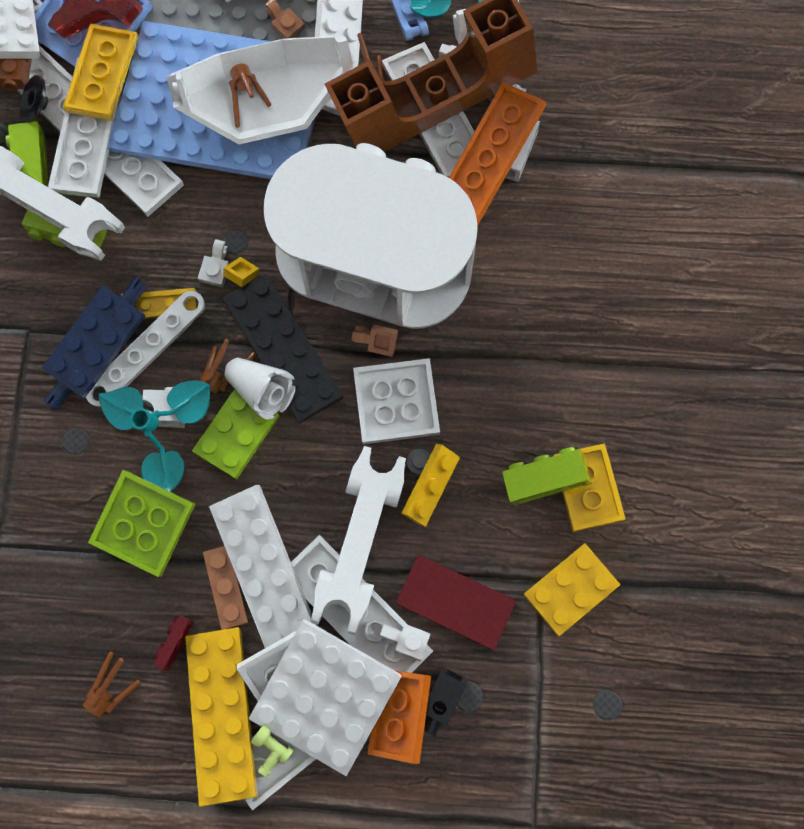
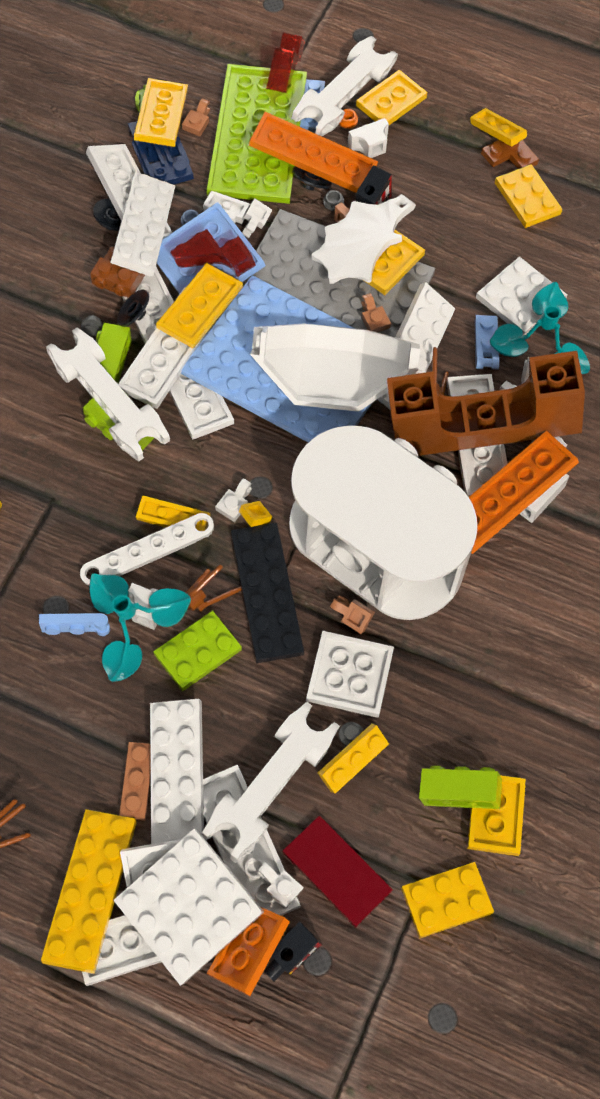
camera: 15 degrees right, 10 degrees down
dark blue plate [42,277,149,410] -> none
lime plate [88,470,196,577] -> none
dark red plate [154,615,194,671] -> none
white cone [225,358,295,419] -> none
dark orange plant [229,64,271,128] -> none
yellowish green piece [251,724,294,777] -> none
none -> light blue plate [39,613,110,636]

